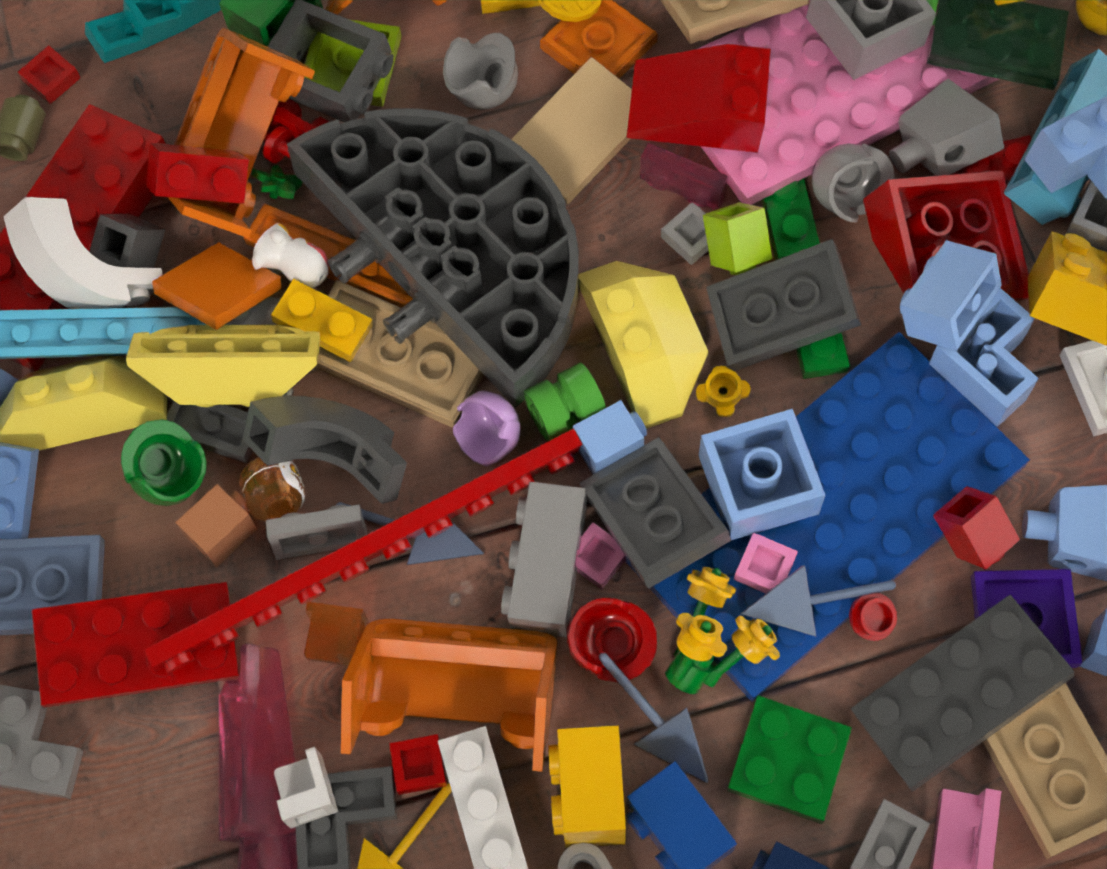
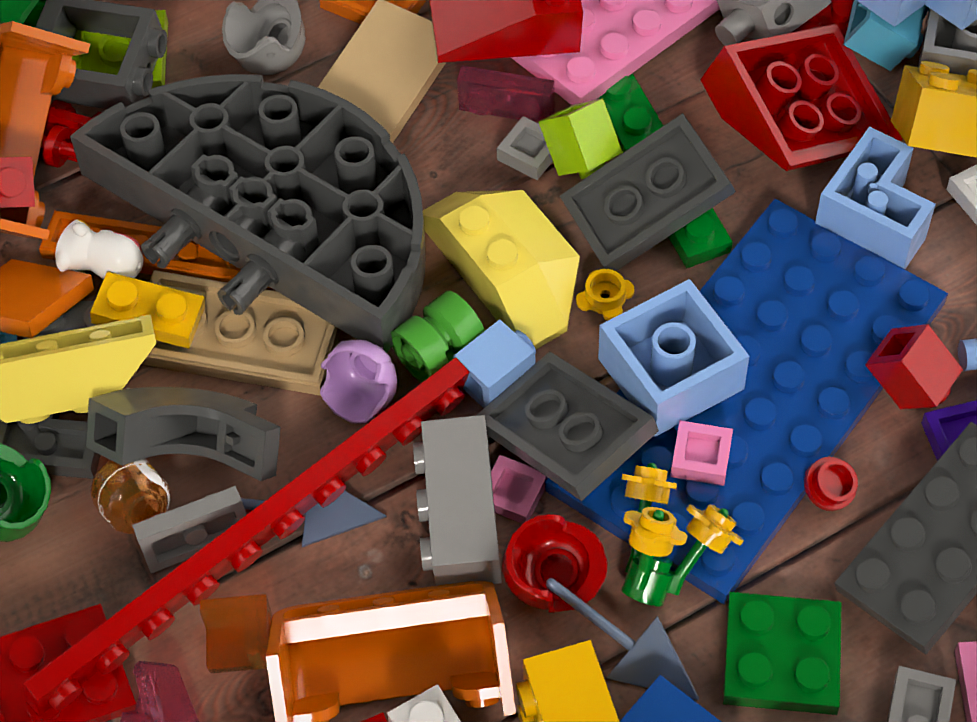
camera: 15 degrees left, 10 degrees down
nougat brick [175,484,257,568] -> none
green plant [251,165,303,199] -> none
sand blue piece [740,565,896,637] -> none
light grey helmet [811,143,895,223] -> none
light blue brick [900,240,1002,351] -> none

